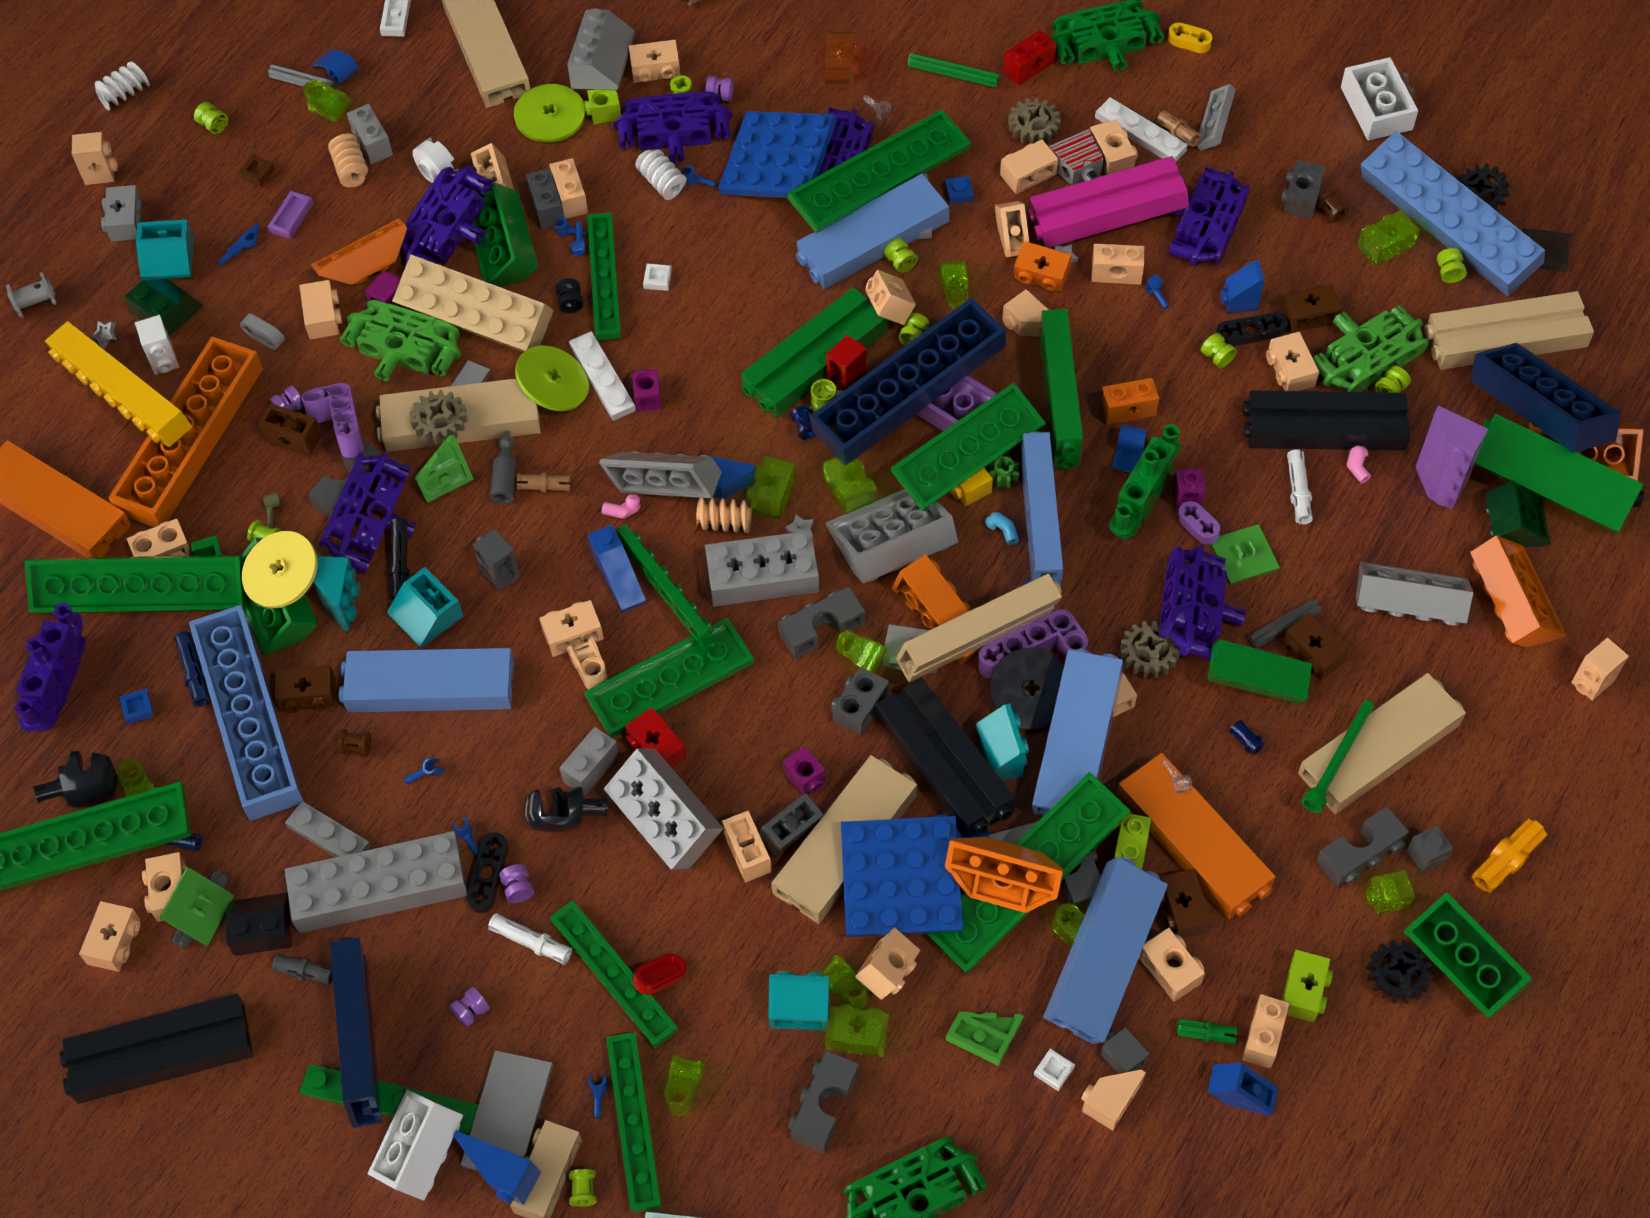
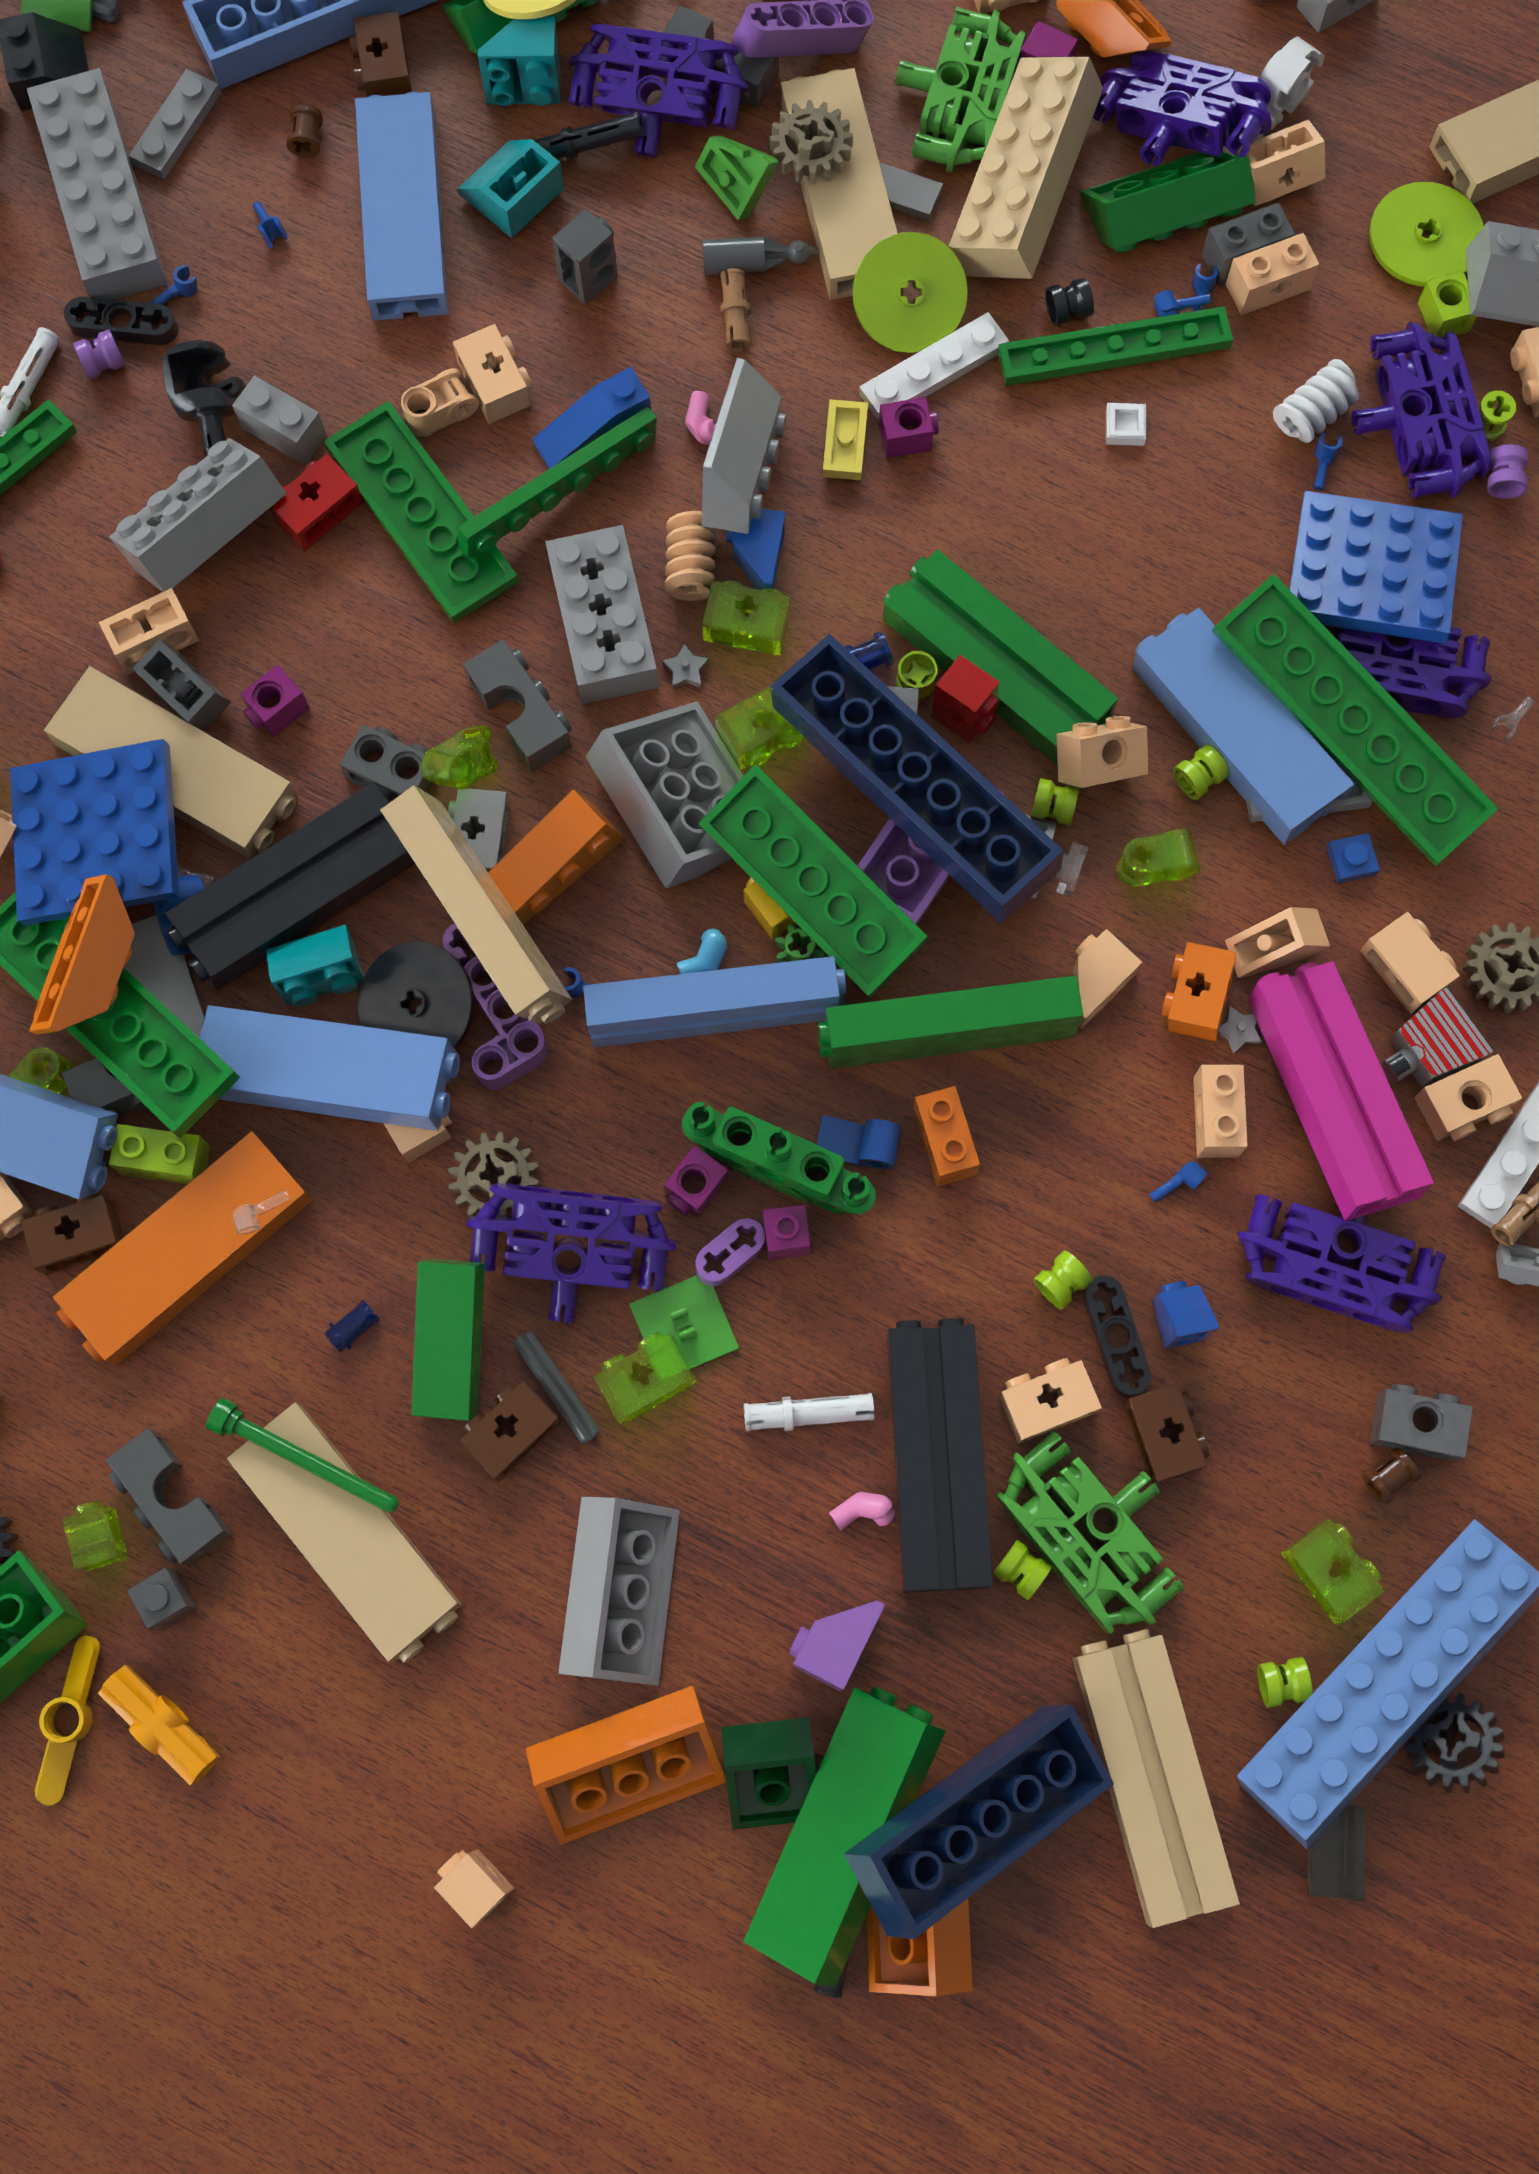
camera: 85 degrees right, 15 degrees up
none -> yellow piece [35,1636,100,1806]
none -> clear neon green brick [593,1332,699,1424]
none -> magenta brick [664,1145,729,1217]
none -> light yellow plate [823,399,868,480]

